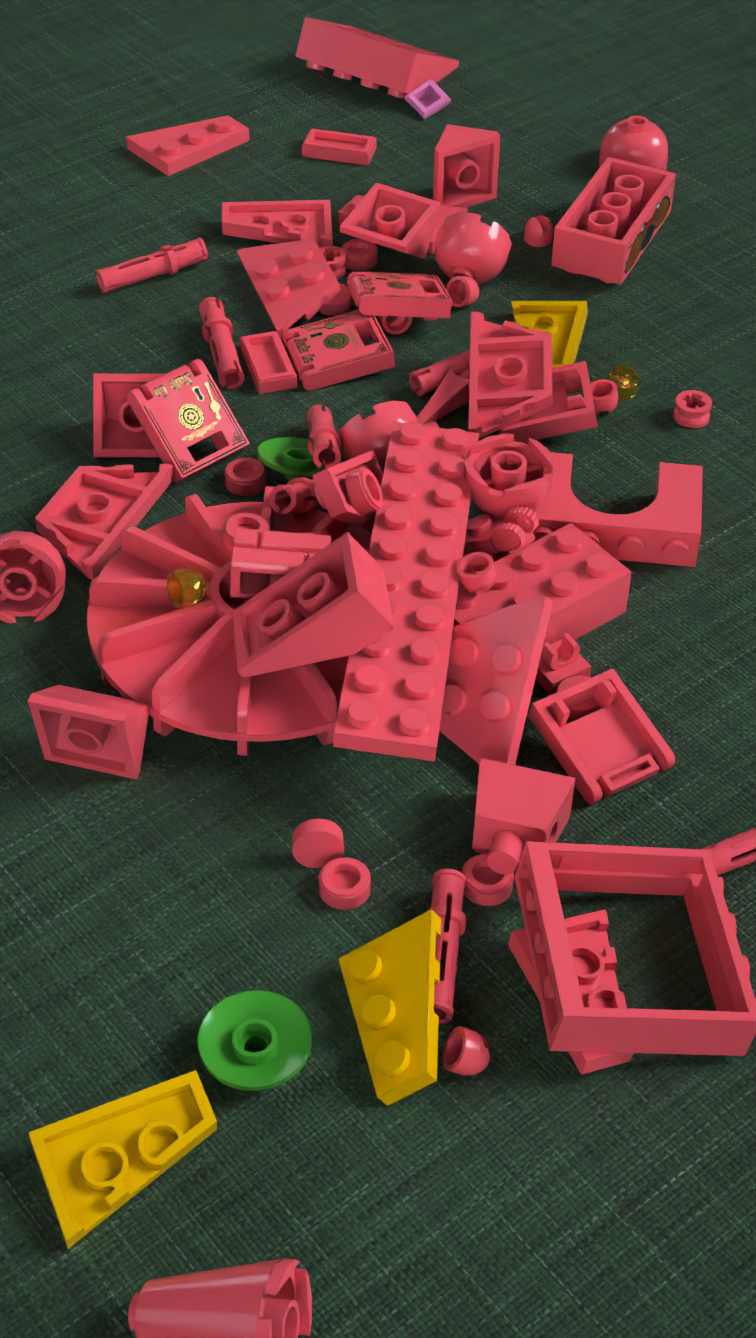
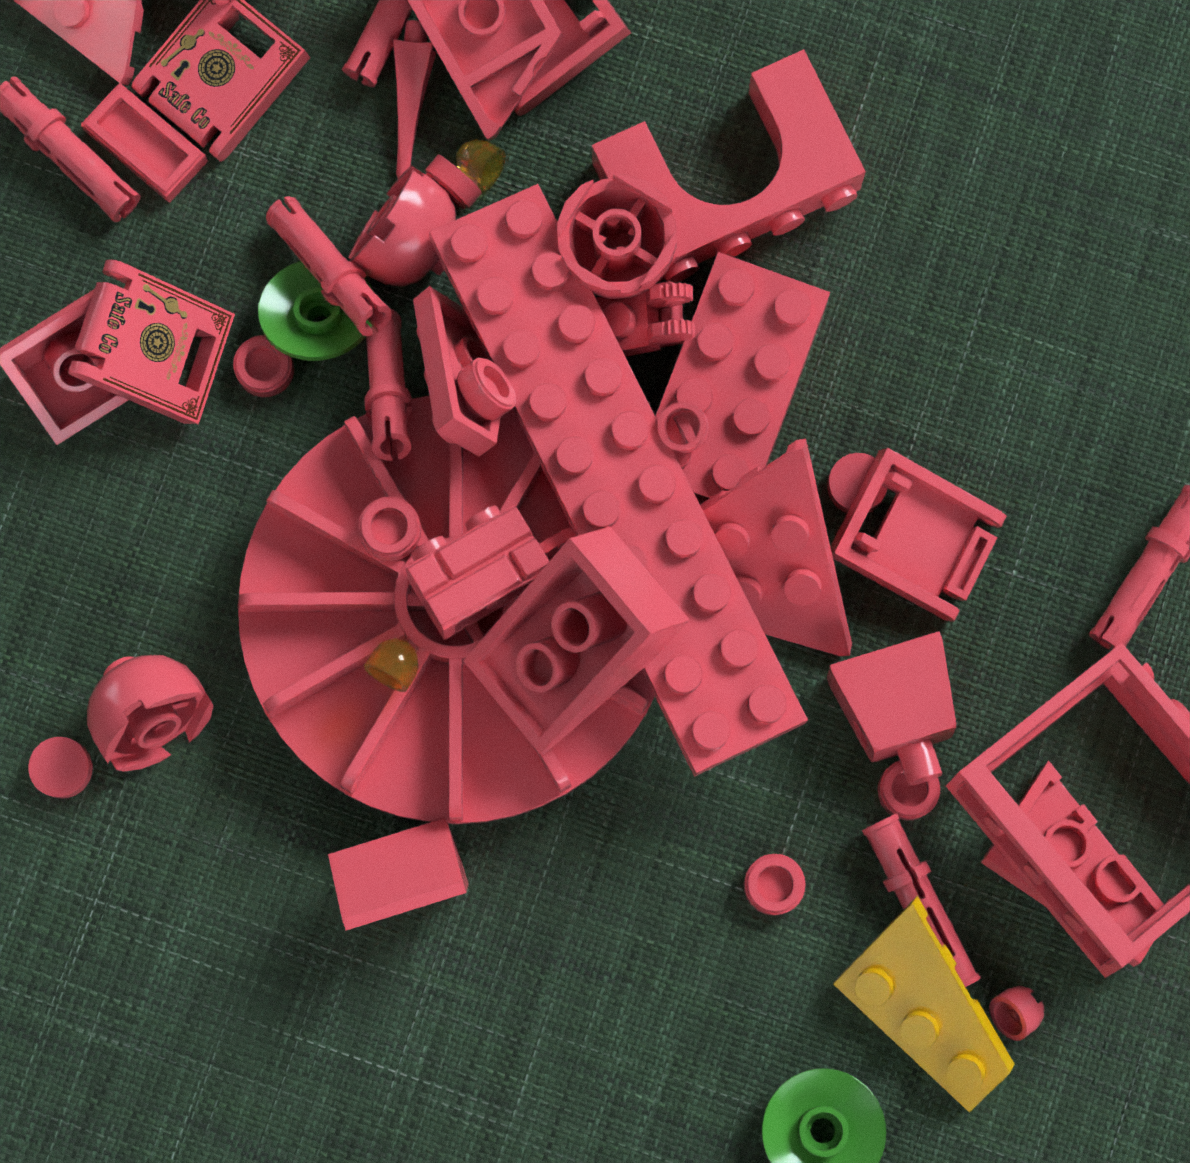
camera: 30 degrees left, 35 degrees up
coral wing [35,464,174,580] -> none
coral tile [292,819,344,868] -> none
coral tile [535,633,592,695] -> none

